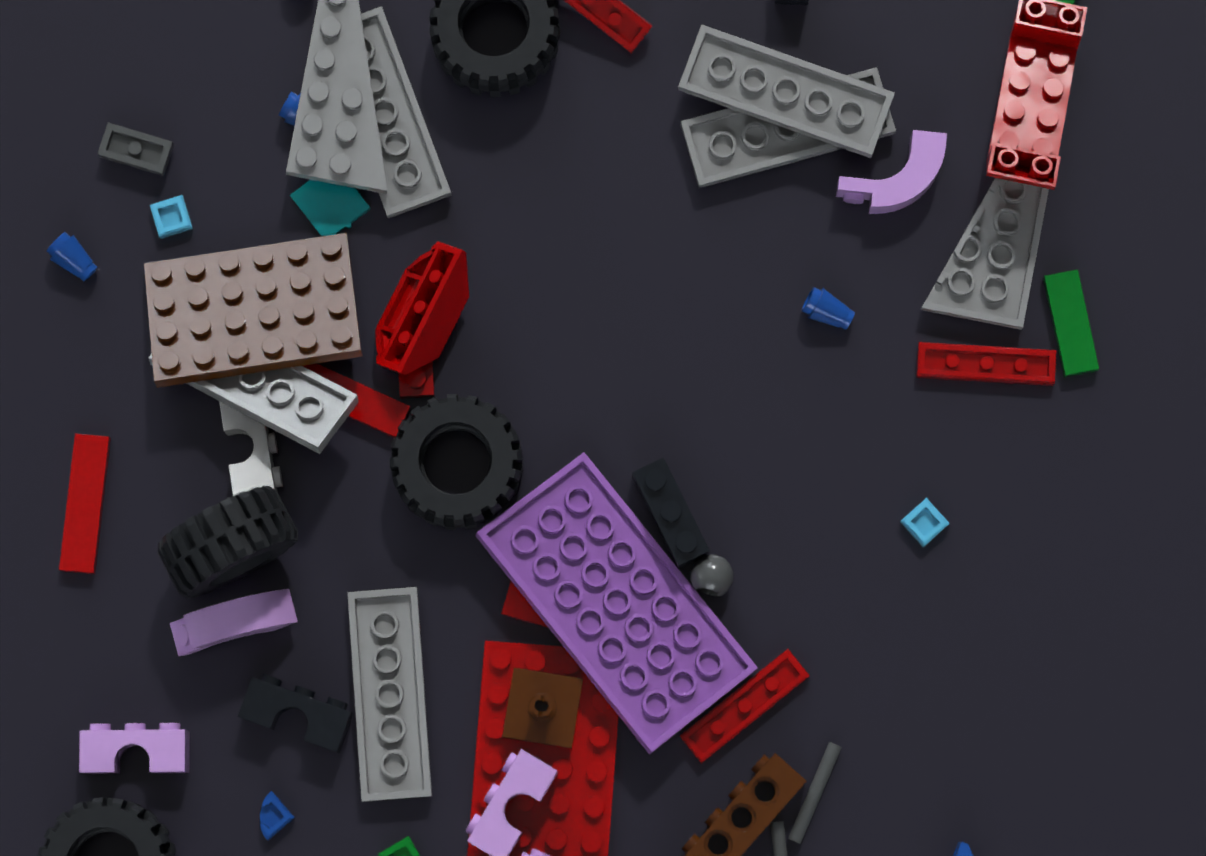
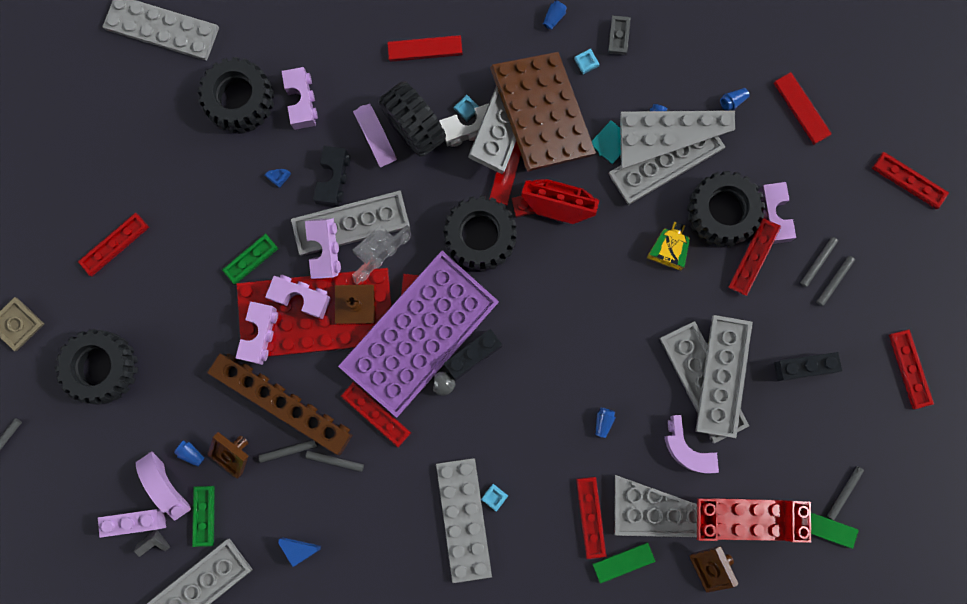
camera: 85 degrees right, 0 degrees up
none -> lavender arch [305,218,341,279]
none -> clear bracket [352,225,411,284]
none -> light grey plate [436,458,492,583]
none -> medium azure tile [454,95,479,122]
none -> torso [647,222,690,271]
none -> reddish brown tile [689,546,738,593]

